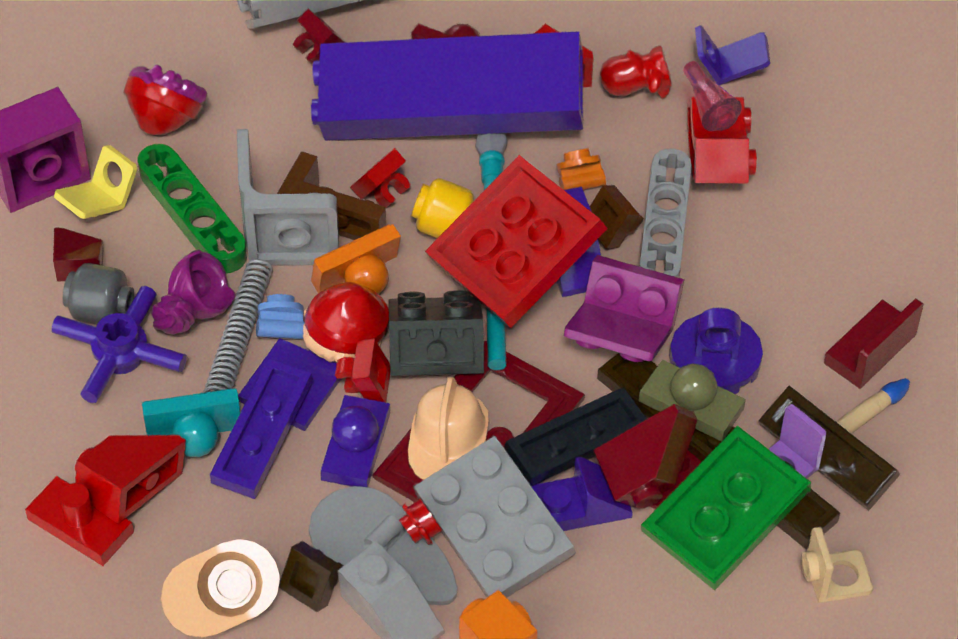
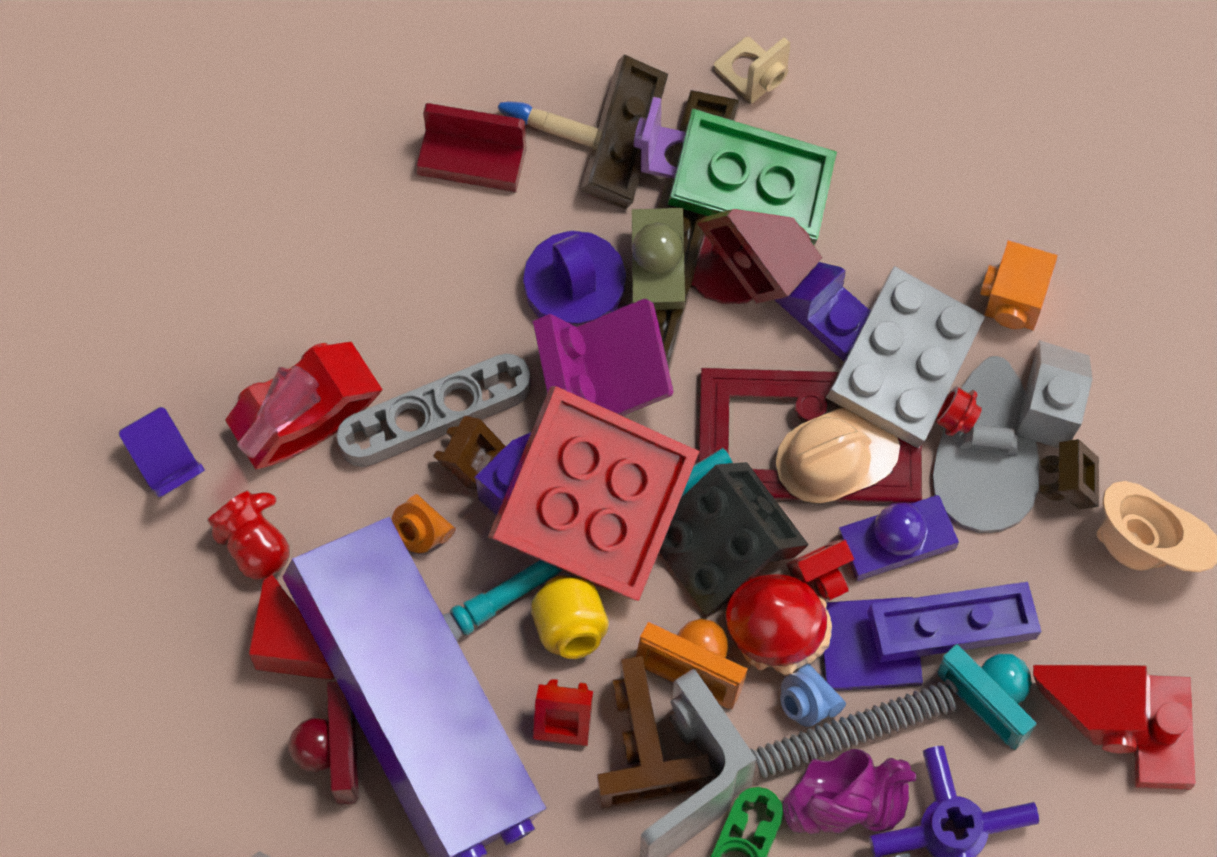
camera: 120 degrees left, 15 degrees up
black plate [504,387,647,487] -> none

